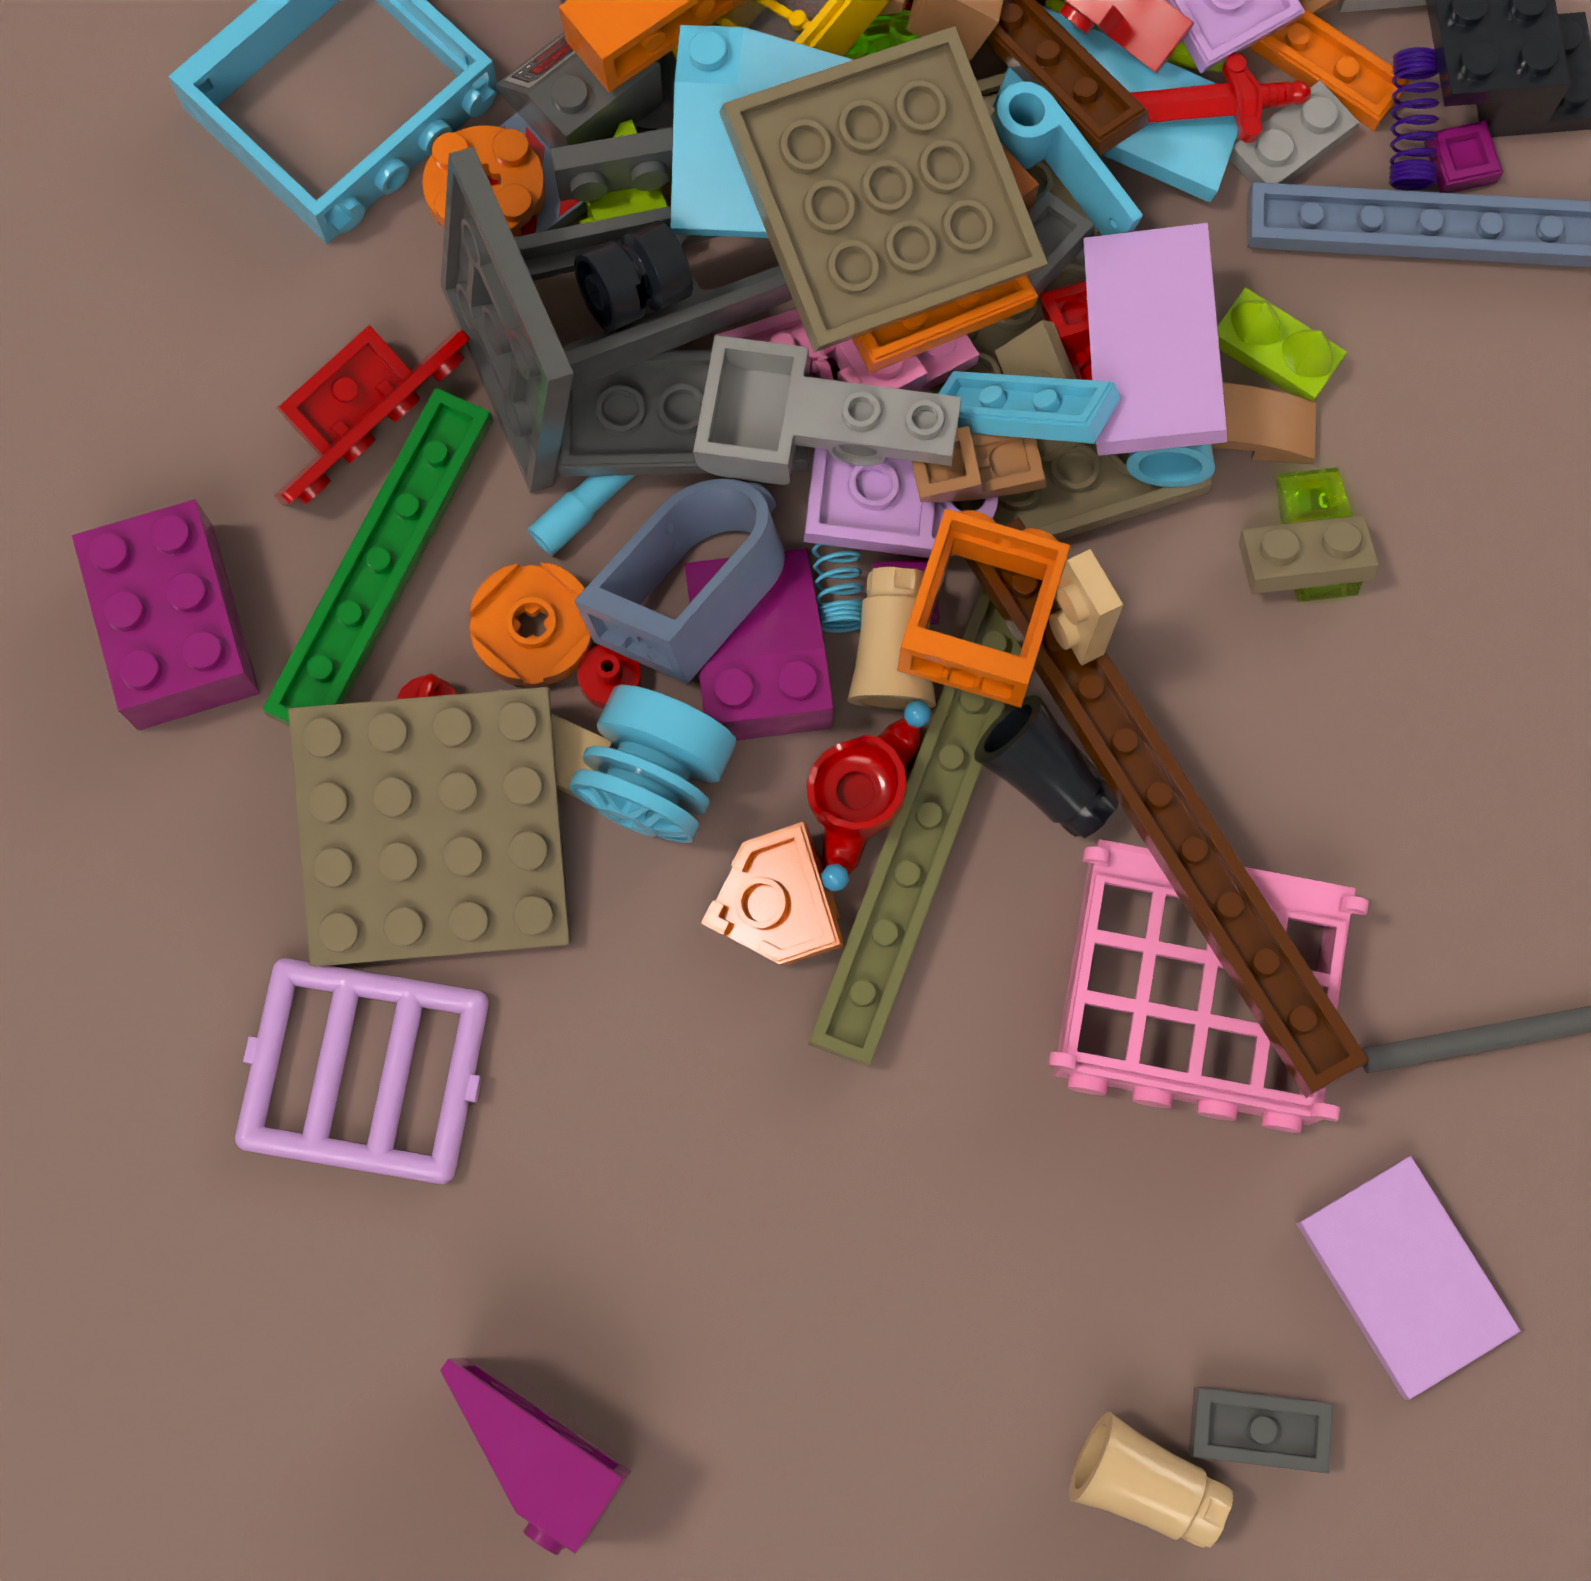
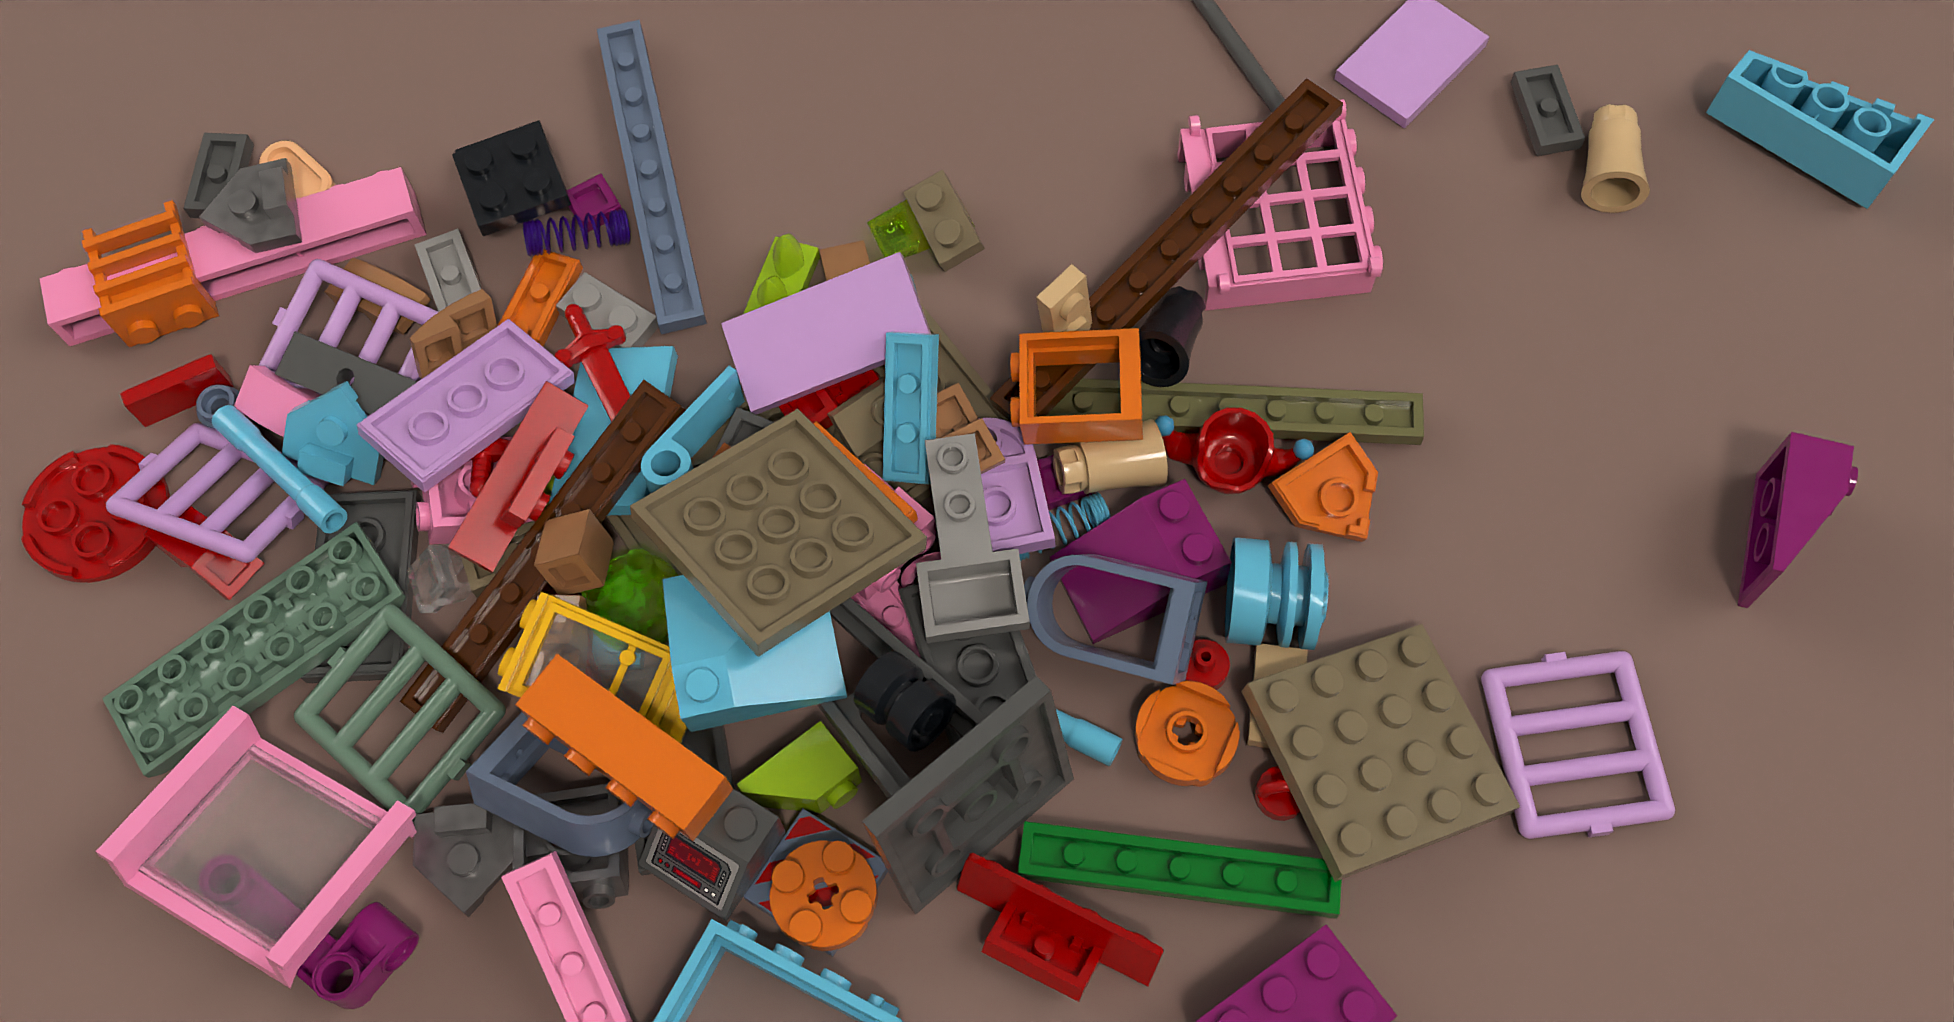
camera: 100 degrees left, 10 degrees down
dark grey plate [550,127,673,201] -> none

